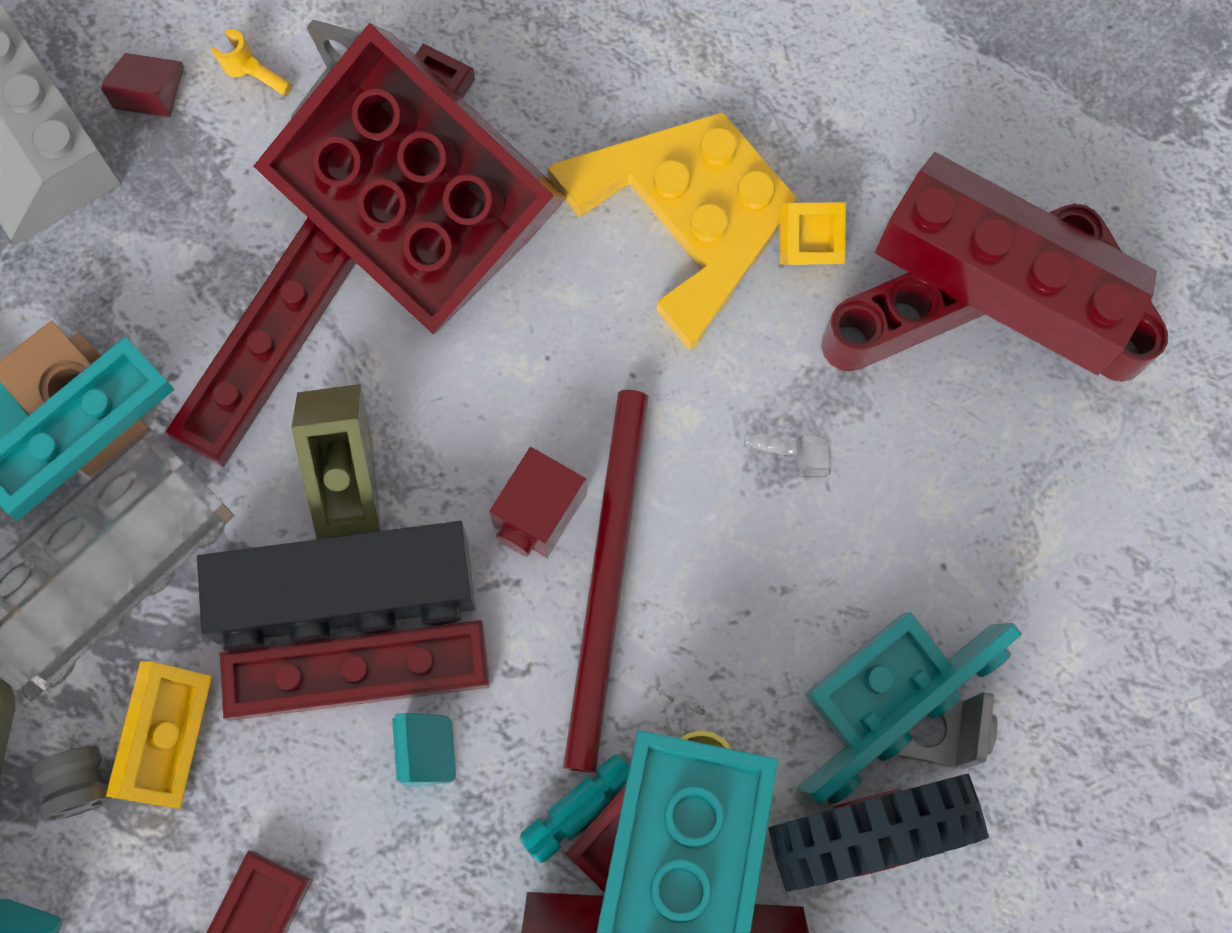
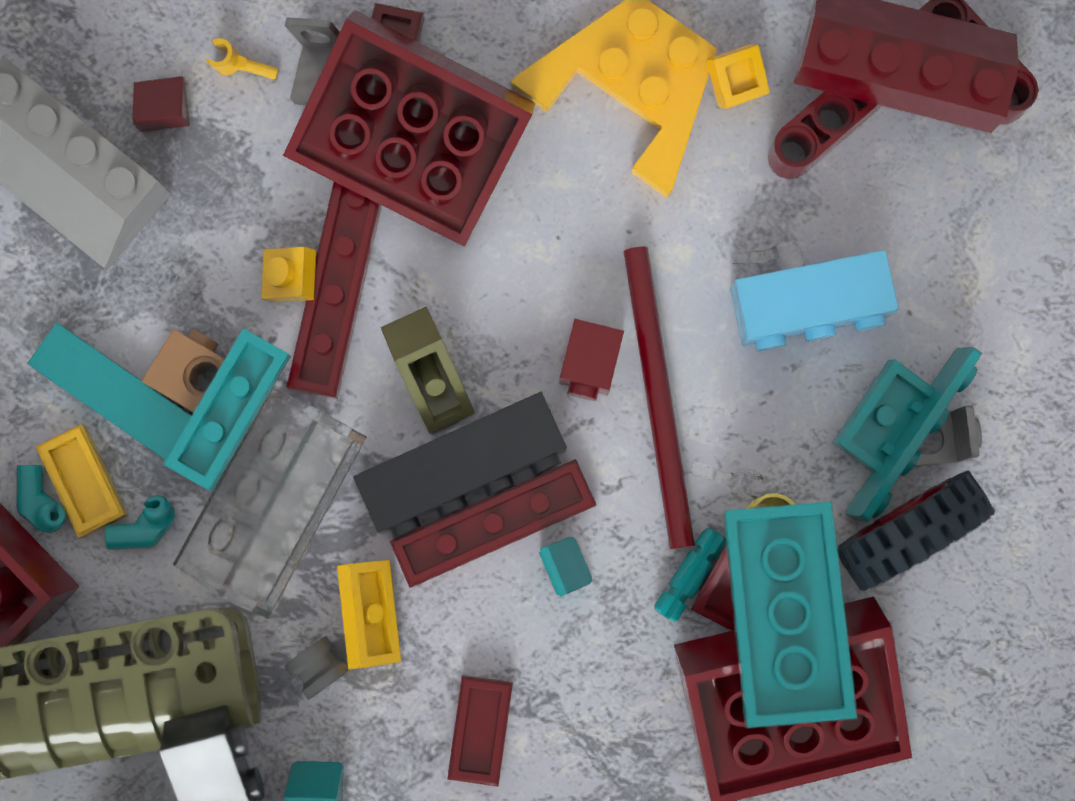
camera: 10 degrees left, 10 degrees up
none -> yellow plate [261,246,316,302]
none -> medium azure brick [730,250,899,351]

